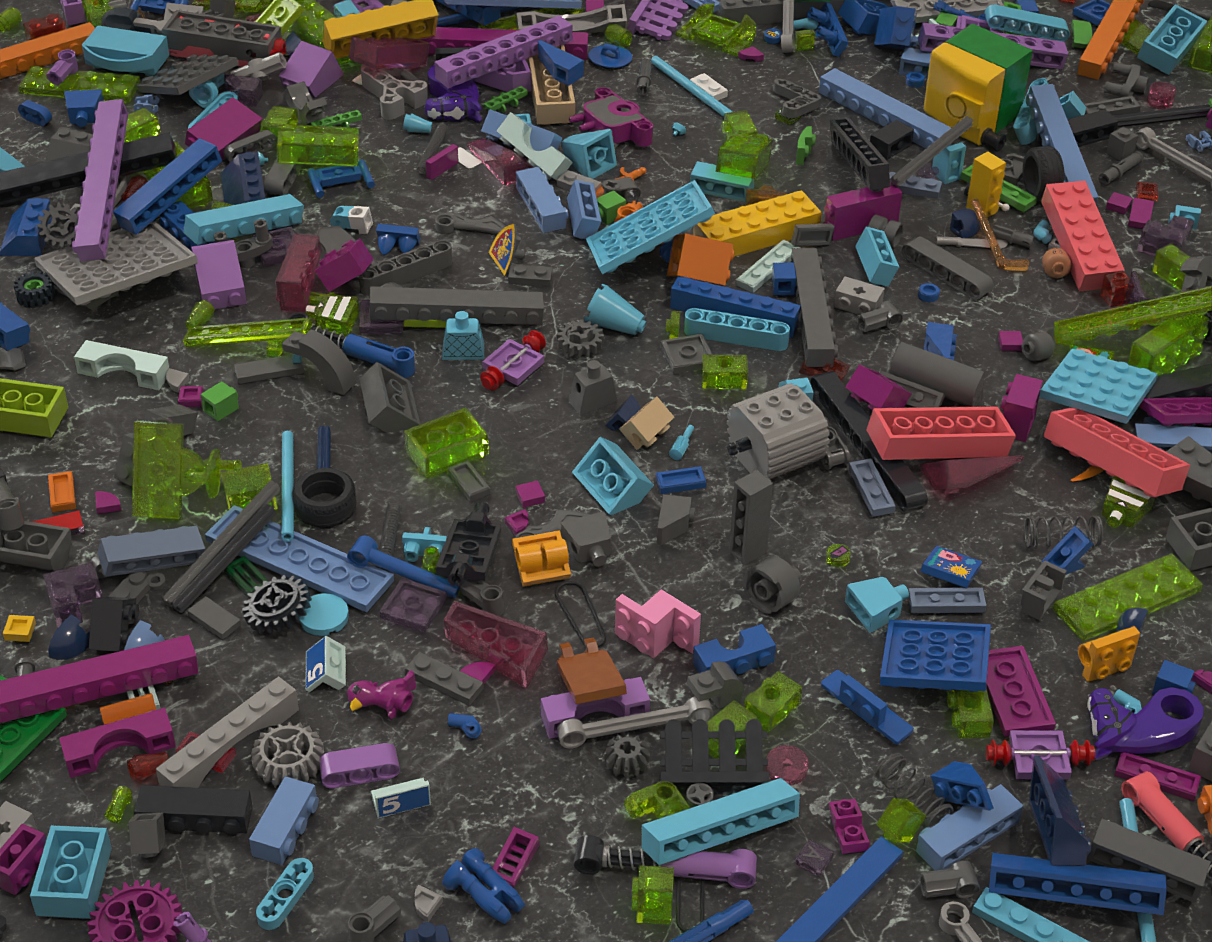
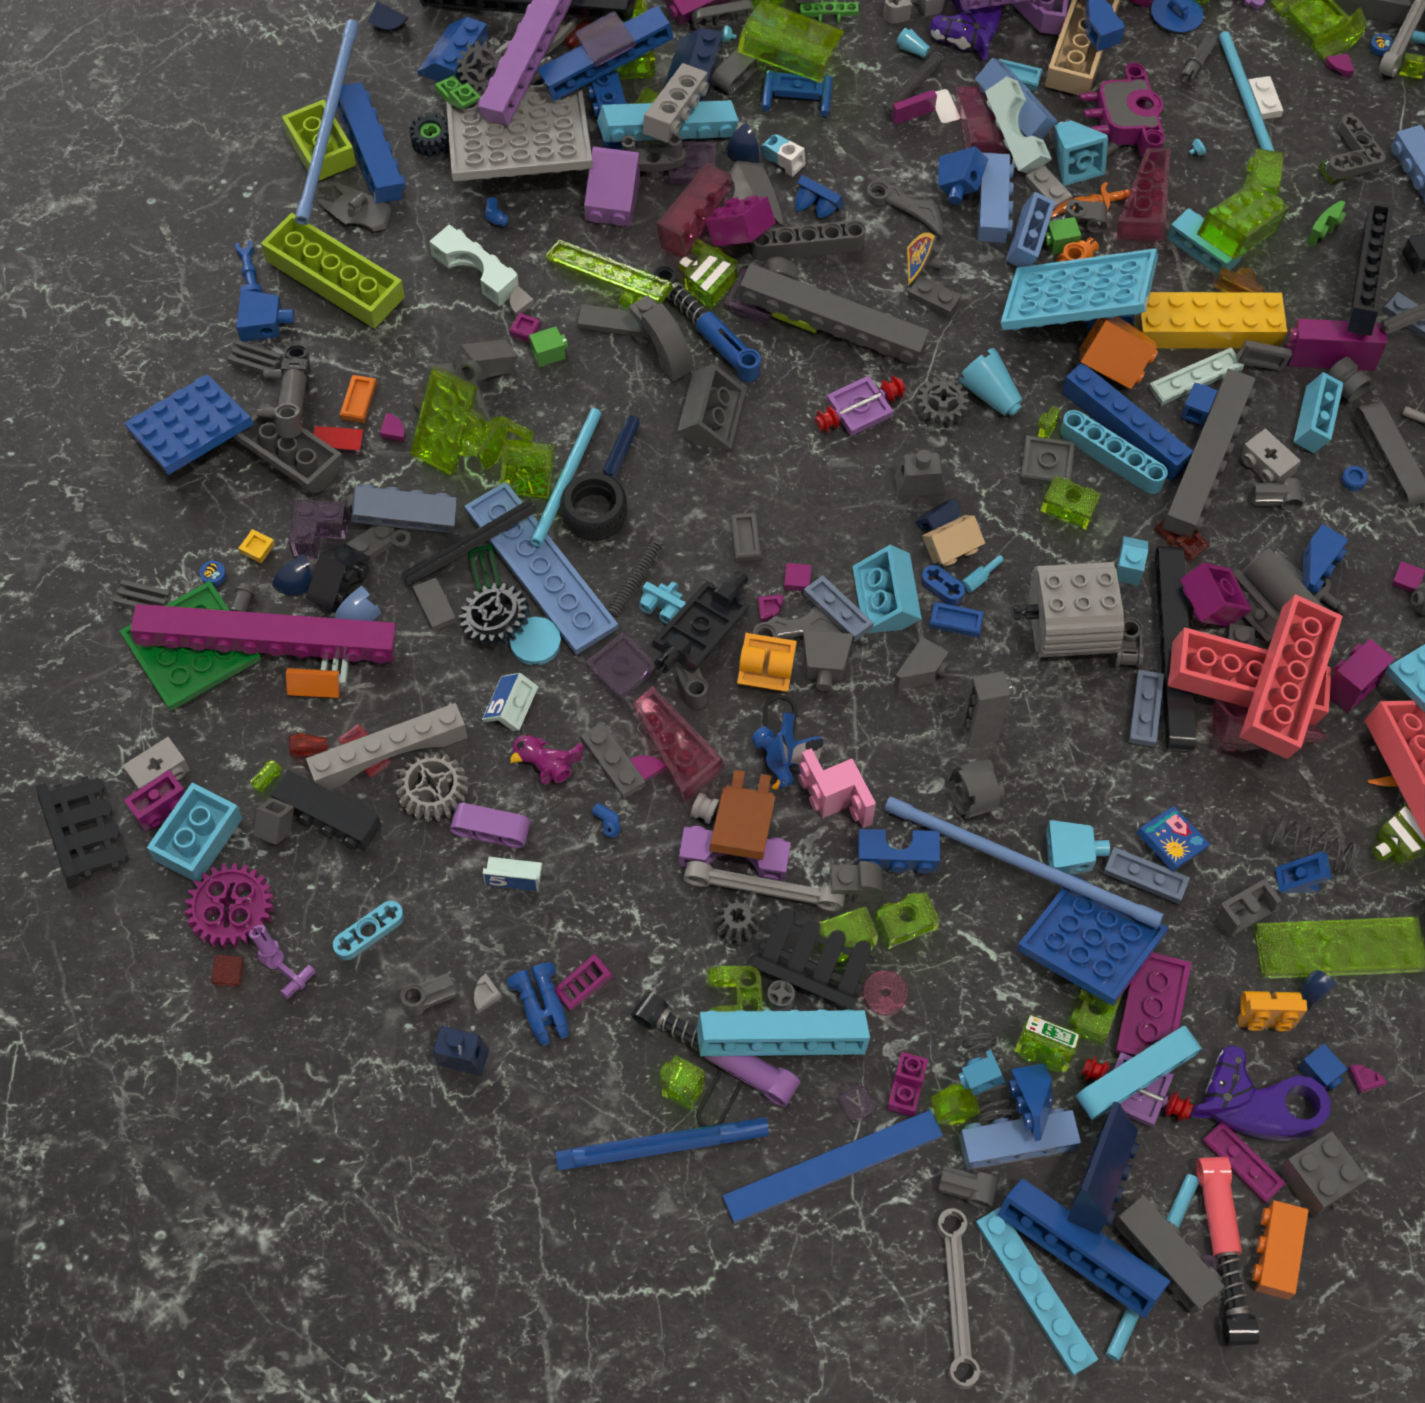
camera: 25 degrees right, 20 degrees up
magenta arch [59,707,176,778] -> none
dark grey axle [162,481,280,607] -> none
clear neon green cone [185,300,215,331] -> none
medium blue brick [249,776,319,865] -> none
blue piece [347,535,460,598] -> none
clear neon green brick [404,407,488,478] -> none
clear neon green cone [421,546,443,577] -> none
medium azure torso [442,311,484,360] -> none
bright green piece [483,86,528,113] -> none
blue bracket [821,670,914,745] -> none
clear neon green tile [826,544,851,567] -> none
medium azure arm [1113,689,1142,714] -> none
none -> bright green slope [435,75,481,109]
none -> blue arm [485,197,509,227]
none -> clear purple tile [575,11,636,67]
none -> light grey brick [643,63,709,143]
none -> light grey wheel [690,792,720,825]
none -> dark blue brick [727,122,759,163]
none -> blue animal [751,713,823,790]
none -> sand blue plate [804,576,874,642]
none -> medium blue piece [884,796,1164,929]
none -> blue beam [921,565,965,605]
none -> blue torso [938,146,988,205]
none -> dark azure brick [958,1050,1006,1096]
none -> clear neon green slope [1014,1013,1081,1072]
none -> medium azure beam [1075,1025,1203,1121]
none -> clear pink wedge [1117,148,1171,241]
none -> coral brick [1240,594,1343,759]

